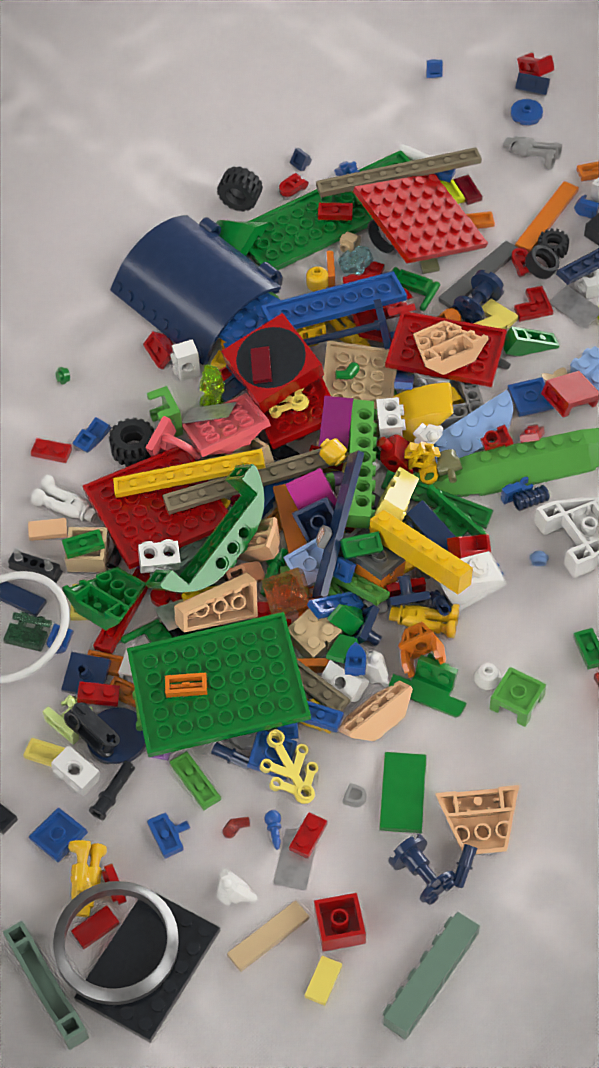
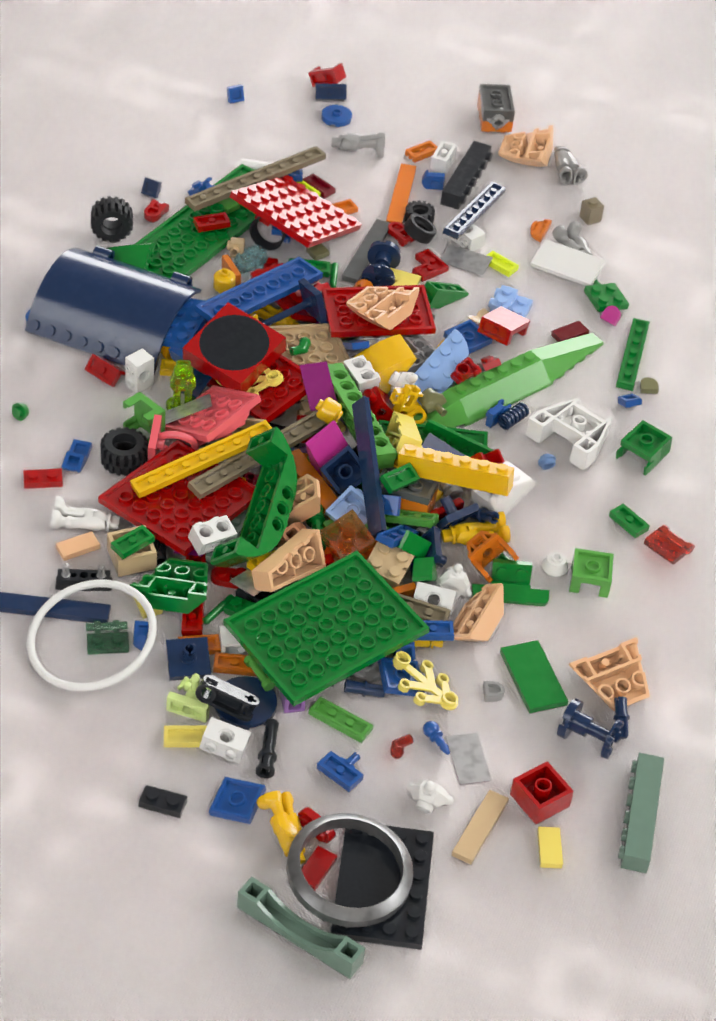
camera: 30 degrees left, 10 degrees down
red plate [77,682,120,707] -> none
orange tile [165,673,207,698] -> none
dark red tile [251,346,272,384] -> none
red plate [289,812,328,859] -> none
light grey tile [316,525,333,549] -> none
blue plate [345,642,367,676] -> none

